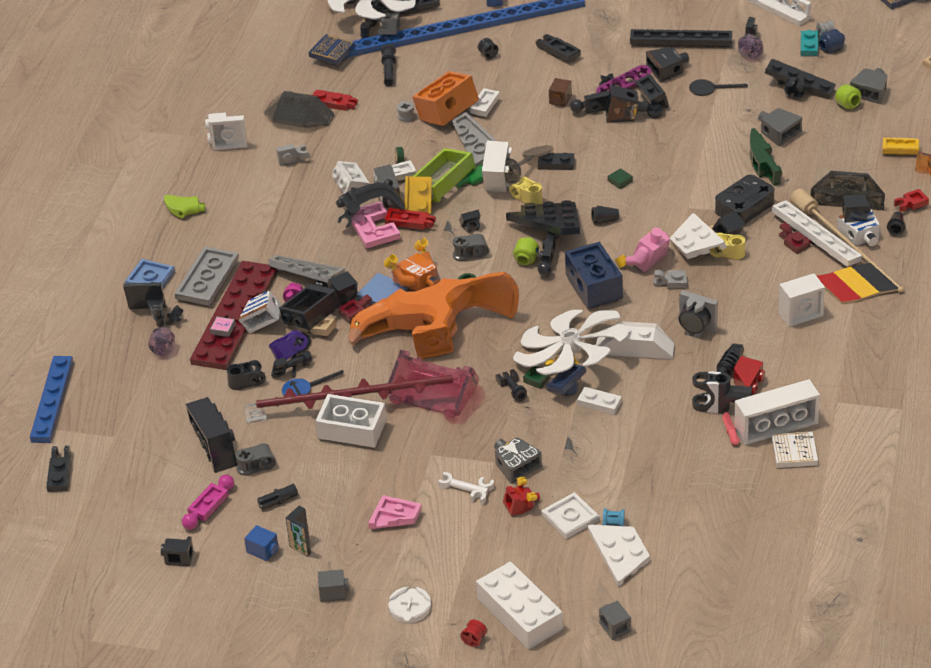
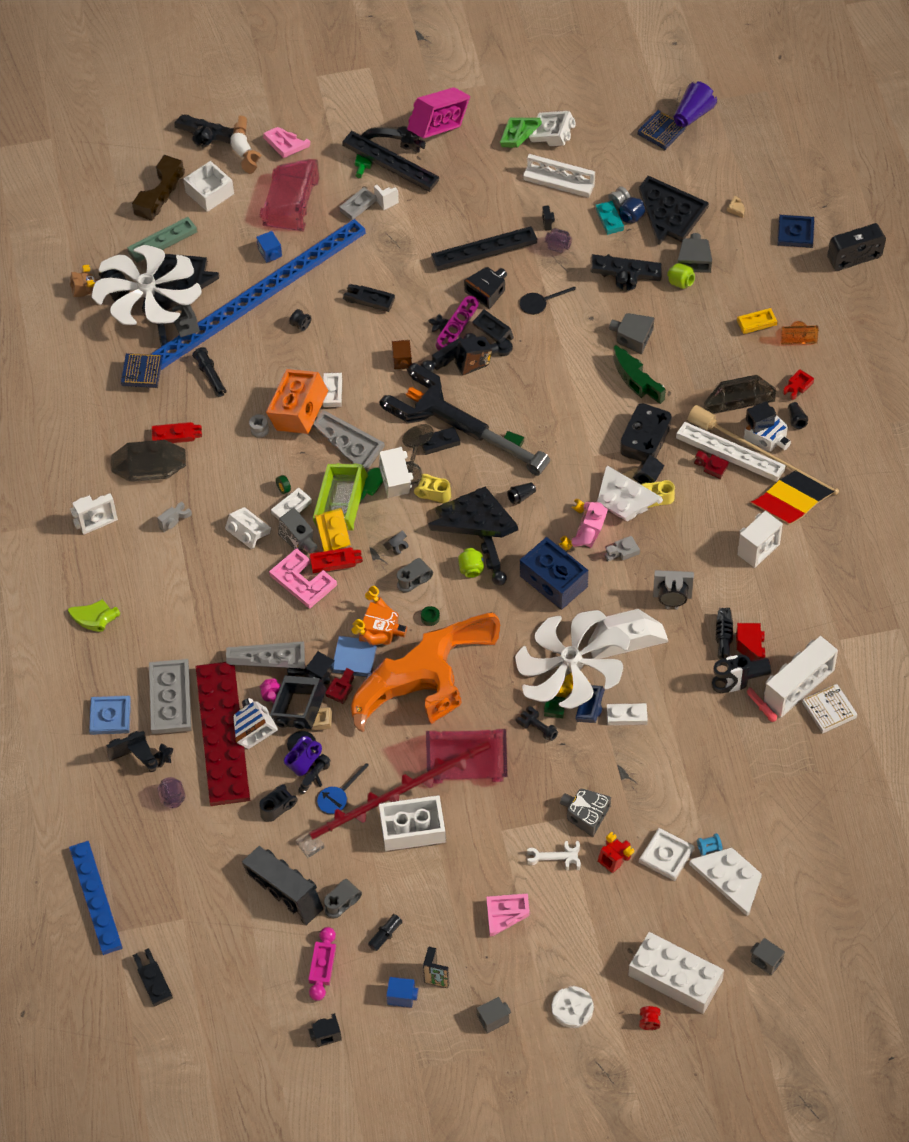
camera: 25 degrees left, 15 degrees up
tile [210,317,235,337] -> none
black piece [336,182,405,228] -> none
none -> black piece [379,363,551,476]
none -> black wing [639,175,709,245]

